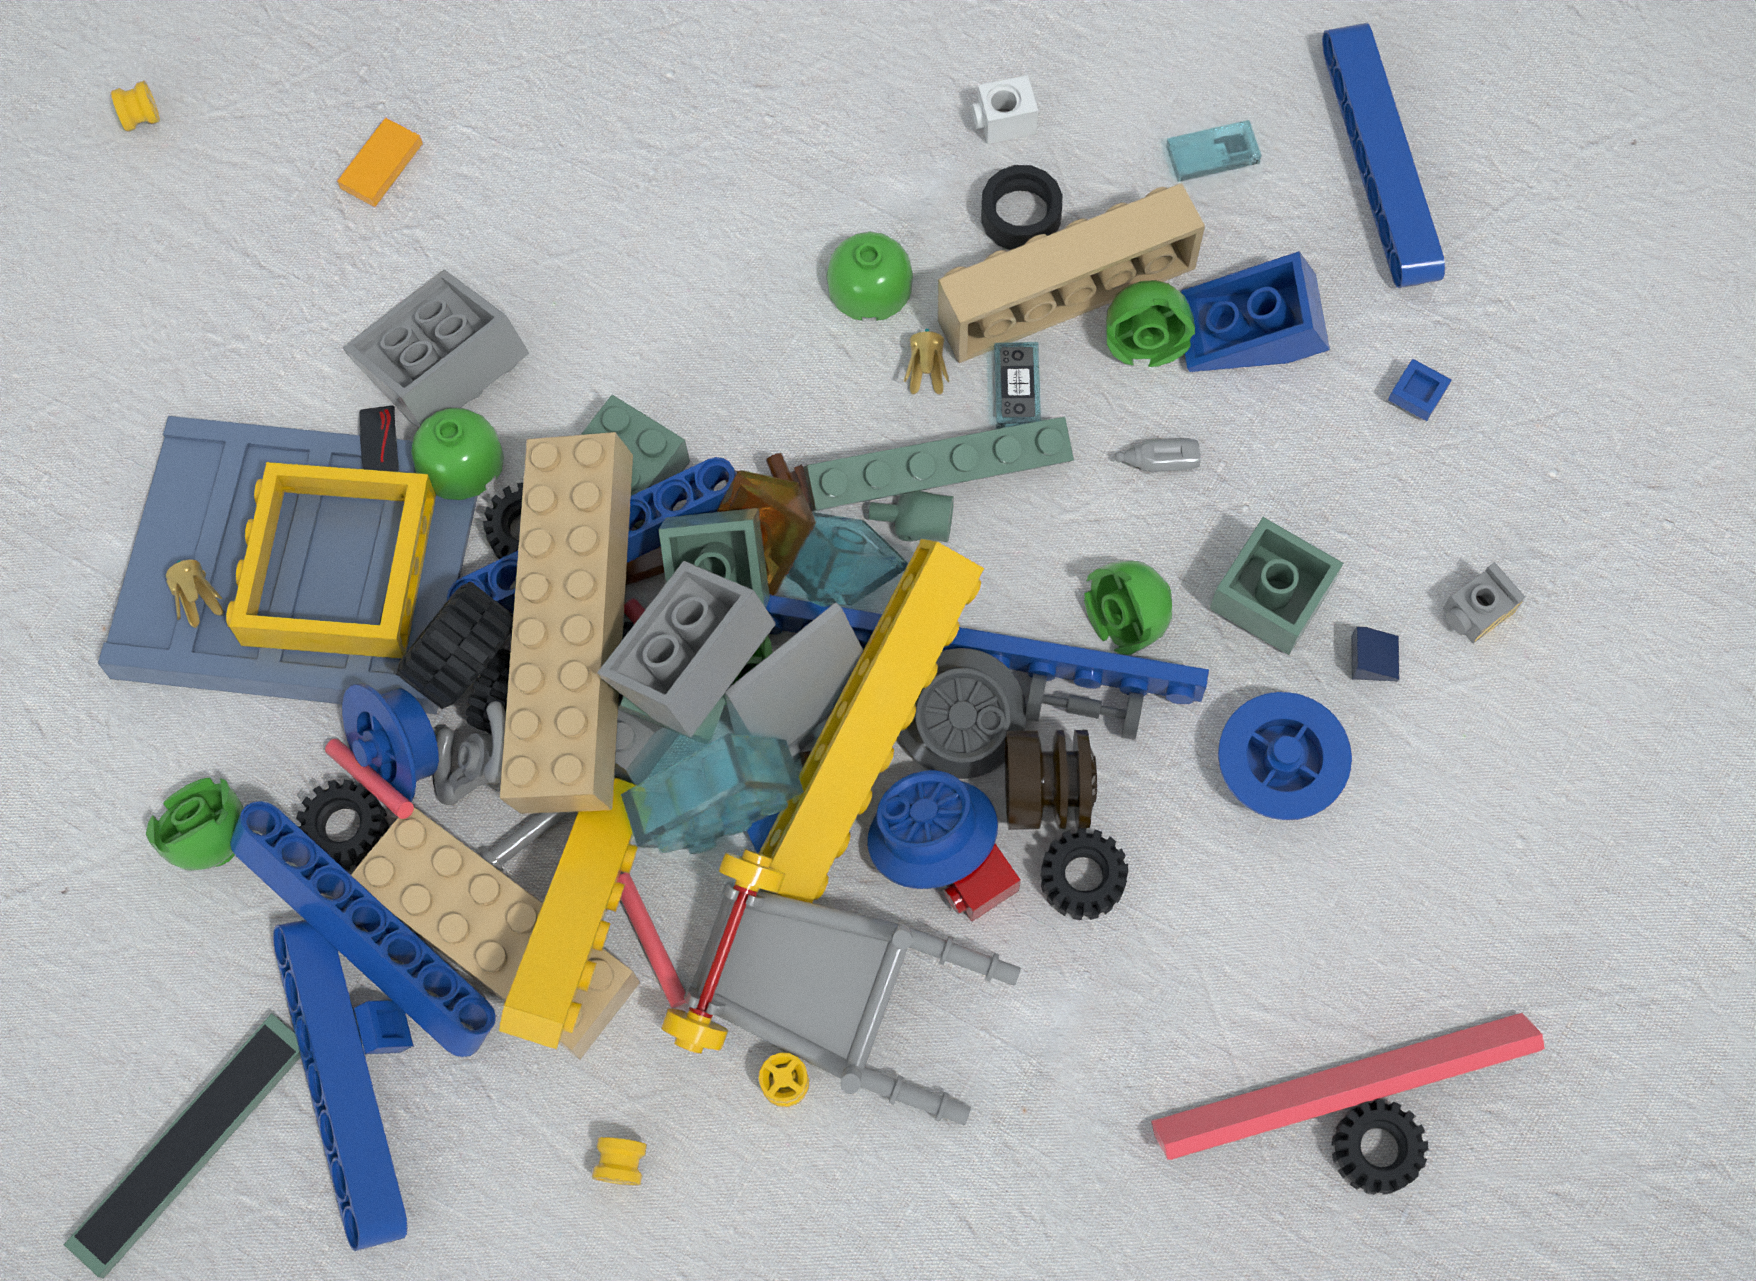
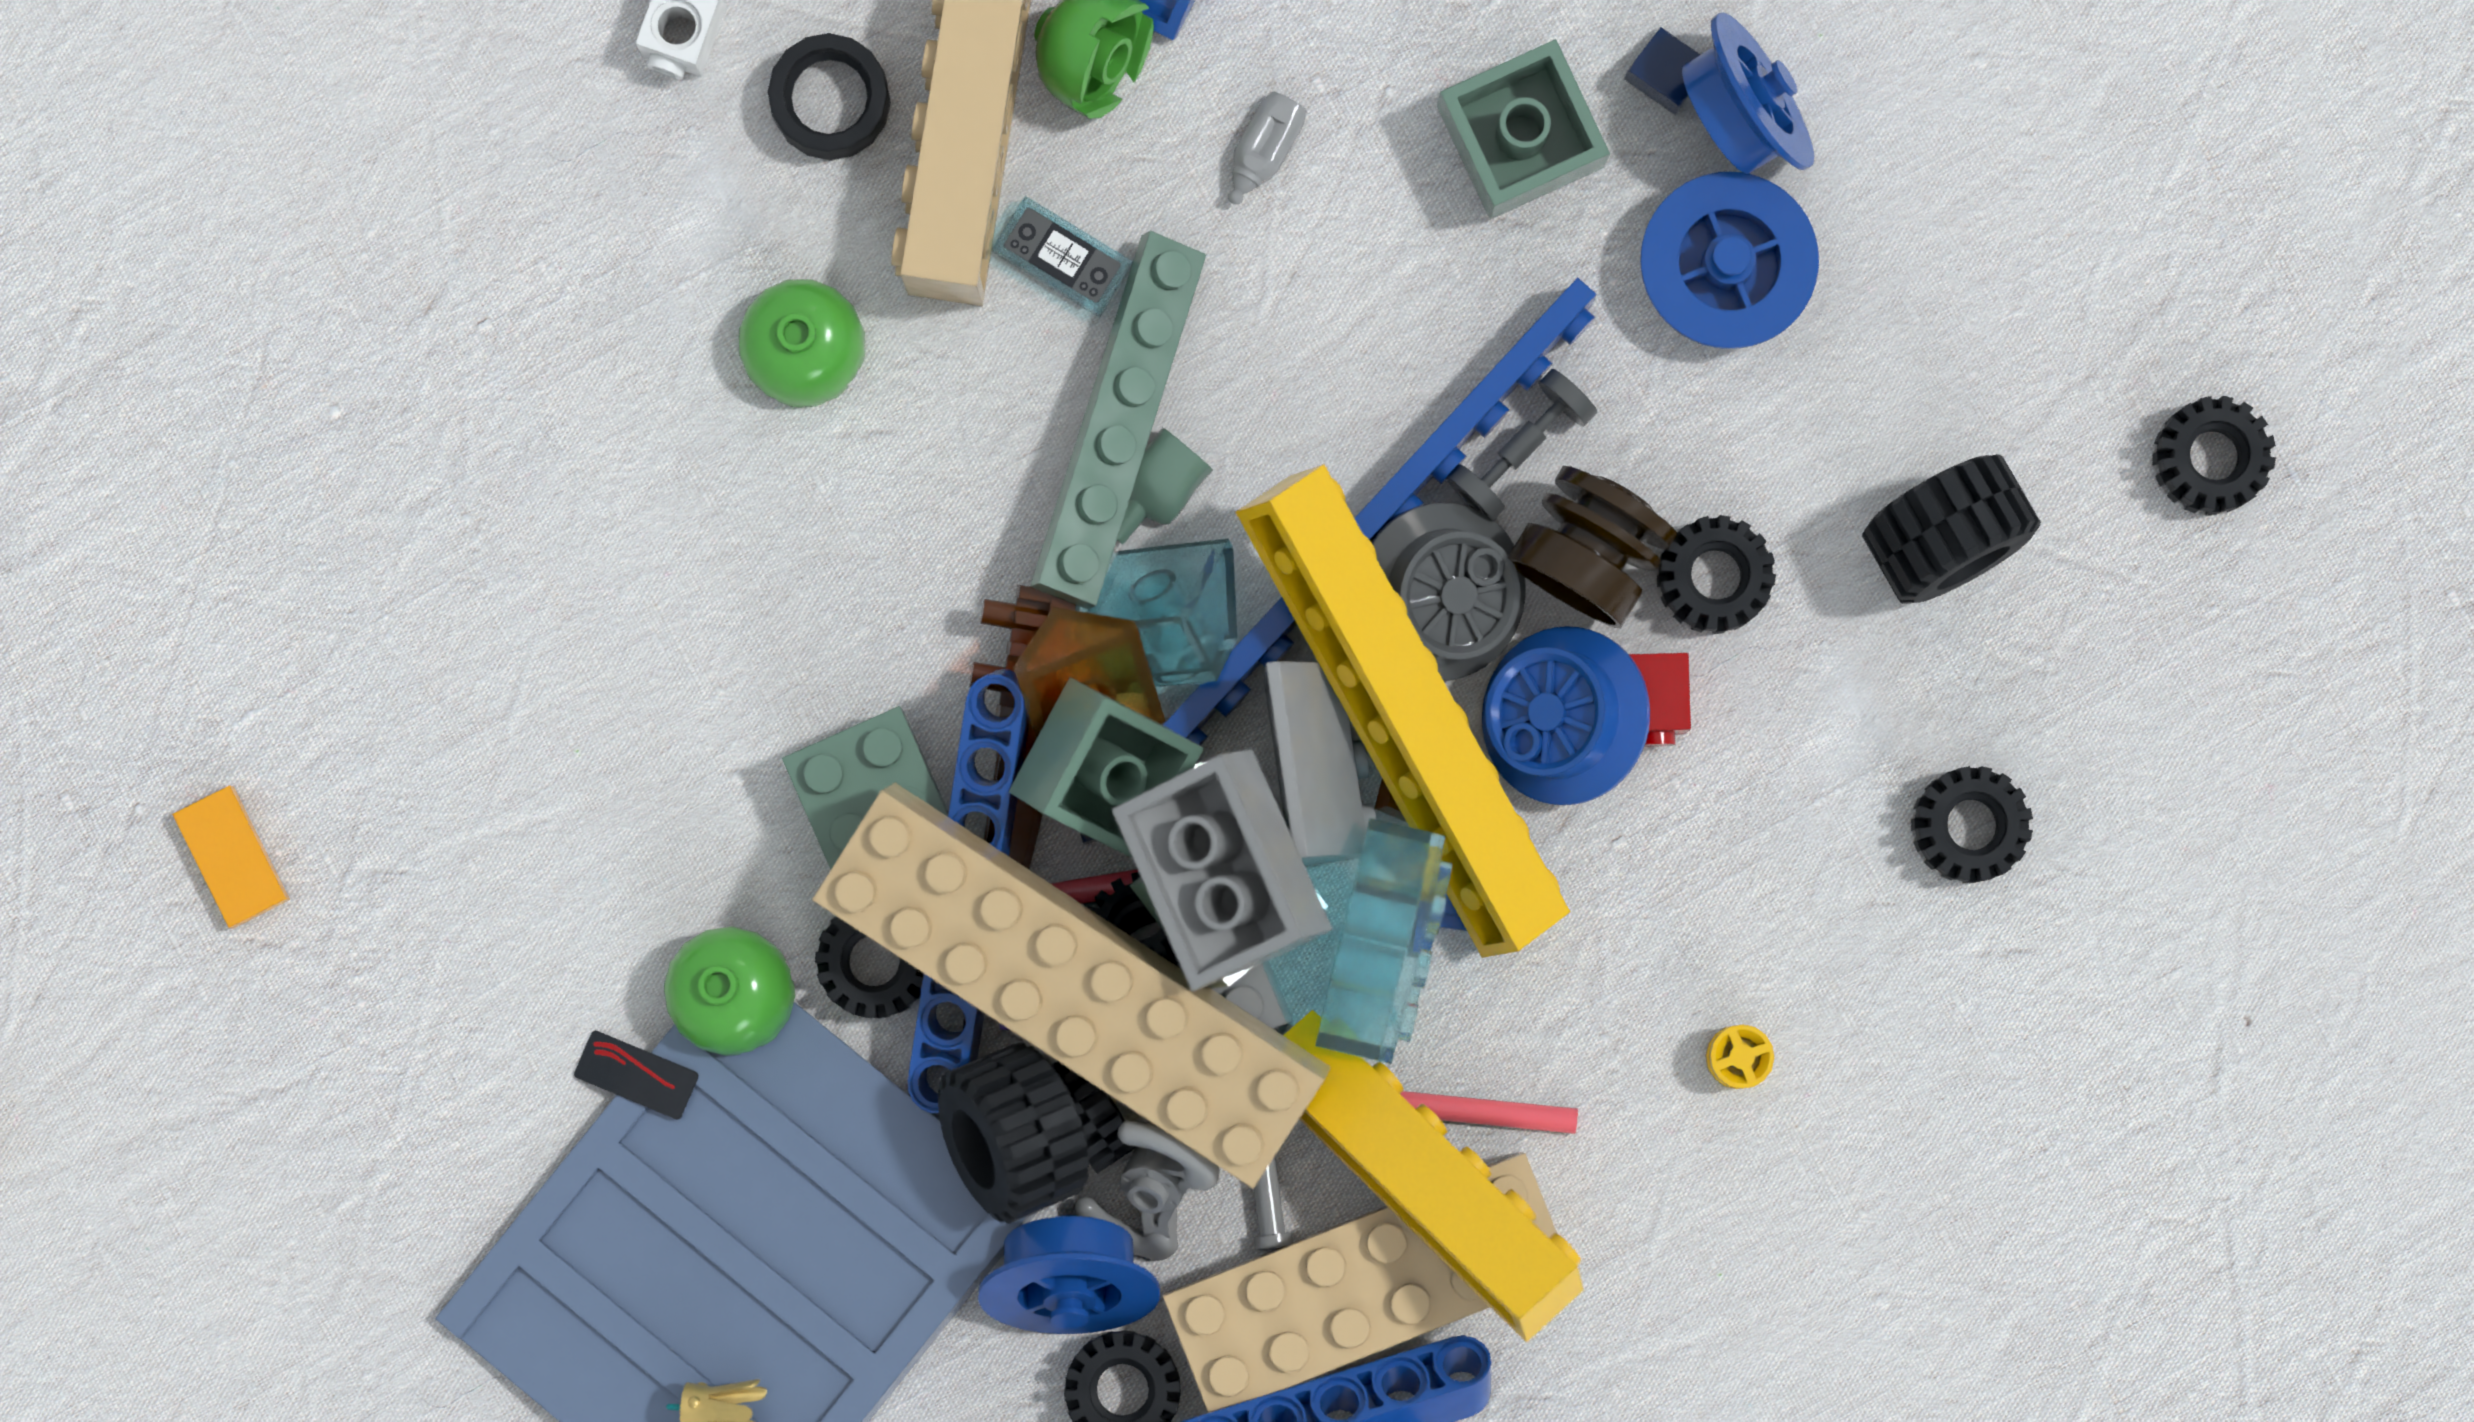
camera: 65 degrees left, 15 degrees up
yellow window [226,462,436,659] -> none
coral bar [325,739,414,819] -> none
light grey slope [343,269,529,428] -> none
yellow wheel [592,1137,647,1186] -> none
light grey piece [661,849,1021,1126] -> none
pearl gold piece [903,328,950,395] -> none
bright green cylinder [1084,560,1172,655] -> none
coral tile [1151,1013,1545,1160] -> none
none -> blue wheel [1682,12,1814,174]
none -> black tyre [1862,454,2041,604]
none -> black tyre [1911,766,2033,883]

